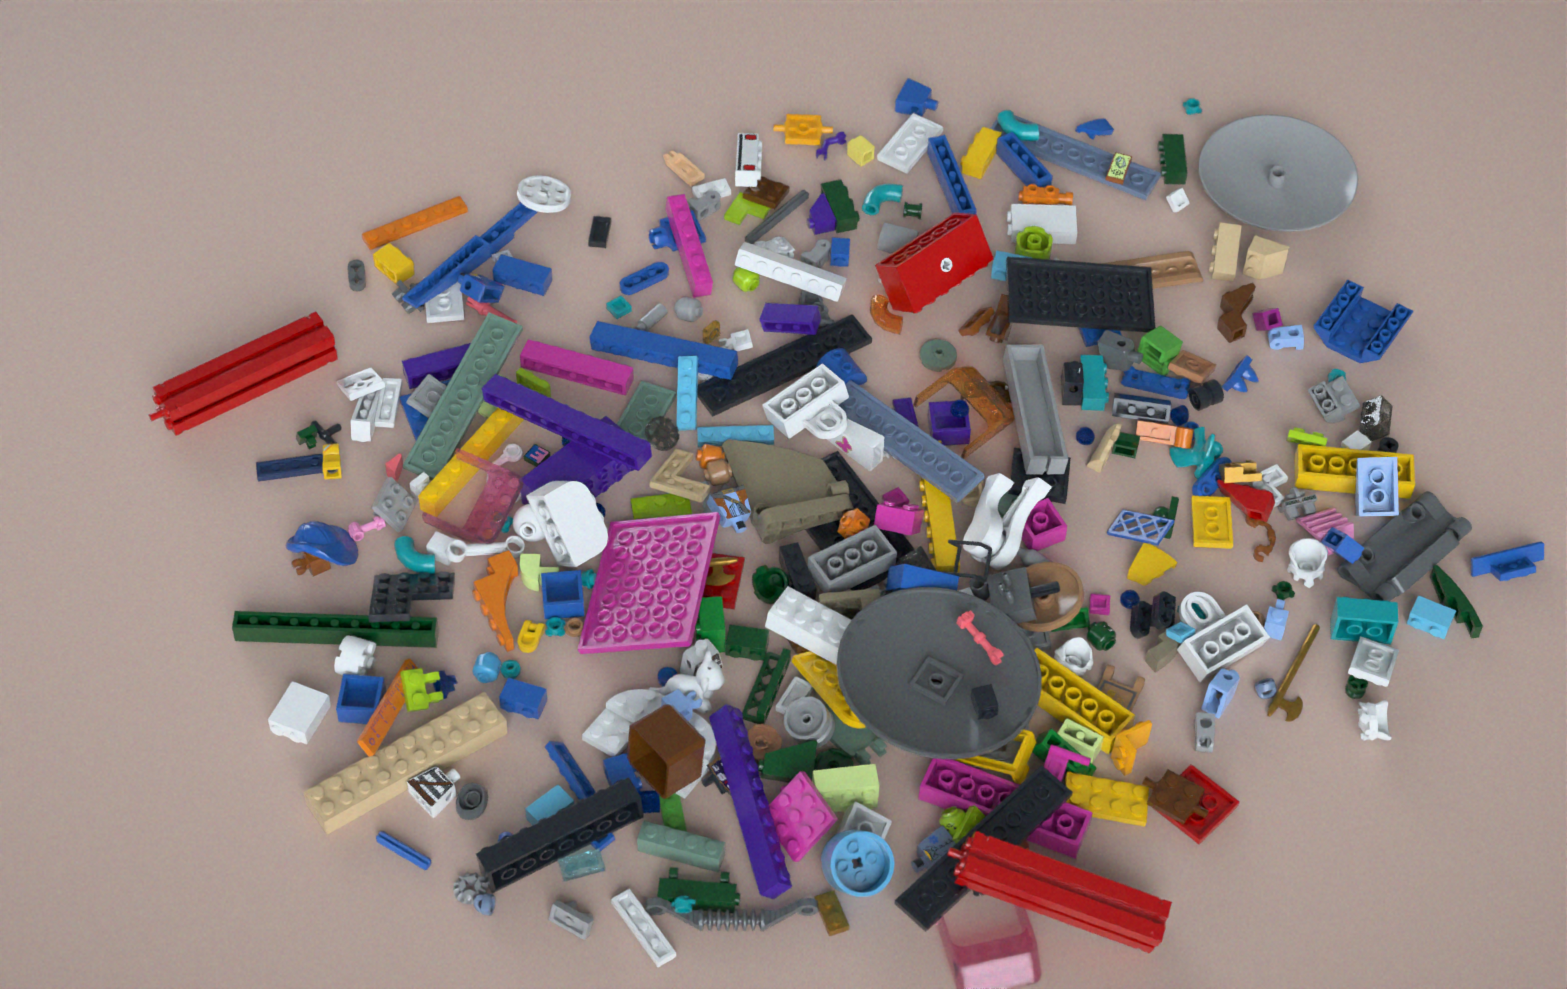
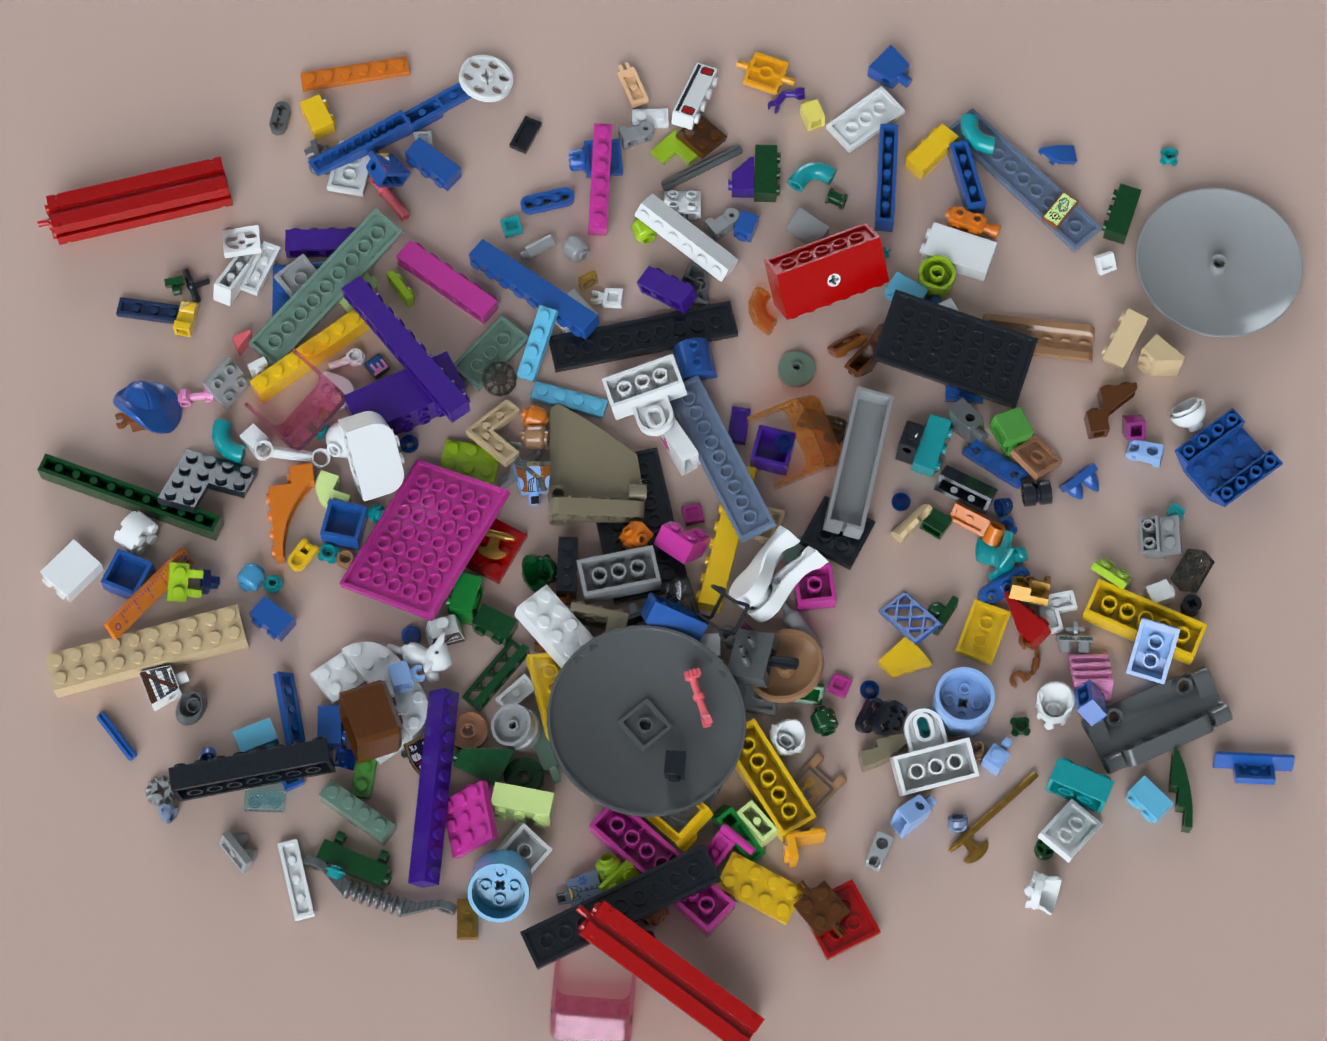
camera: 20 degrees right, 15 degrees up
medium azure plate [1166,622,1195,643] -> none
none -> light blue brick [931,667,995,738]
none -> white piece [1169,398,1206,432]

